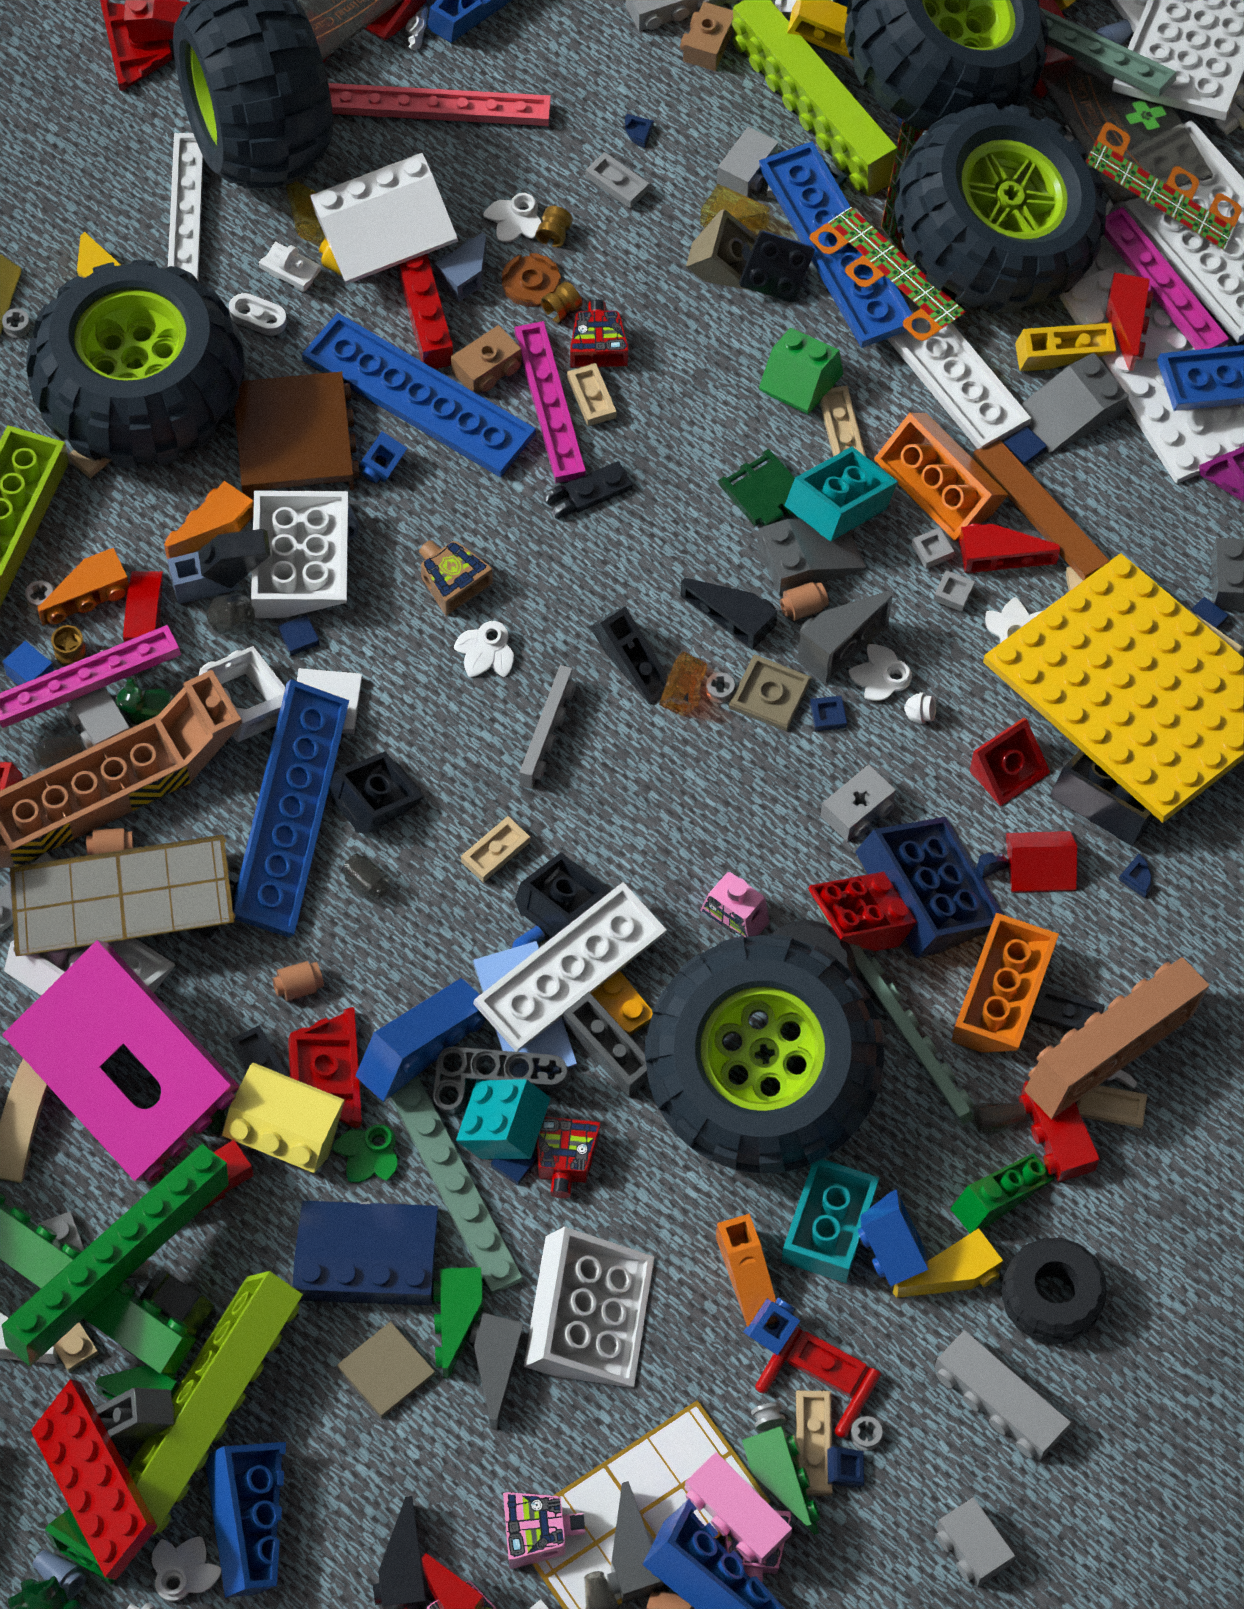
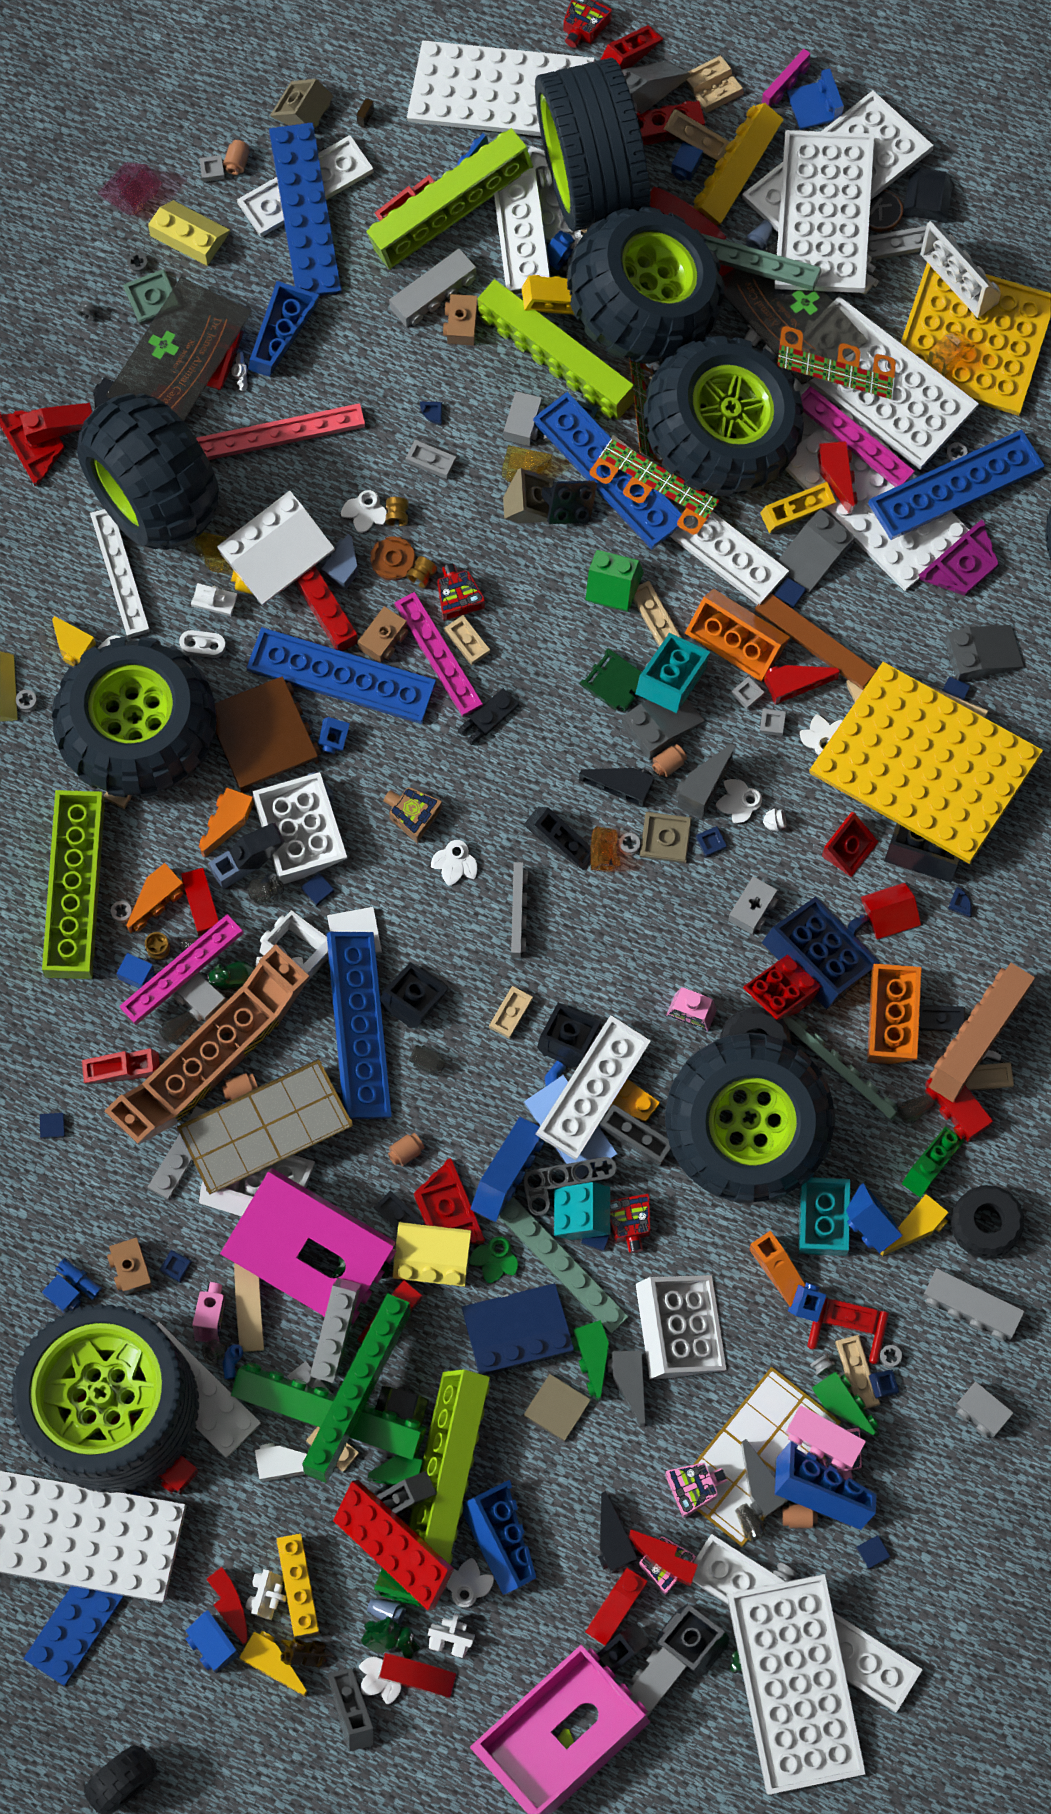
camera: 15 degrees left, 10 degrees up
none -> light grey brick [310,1278,361,1383]

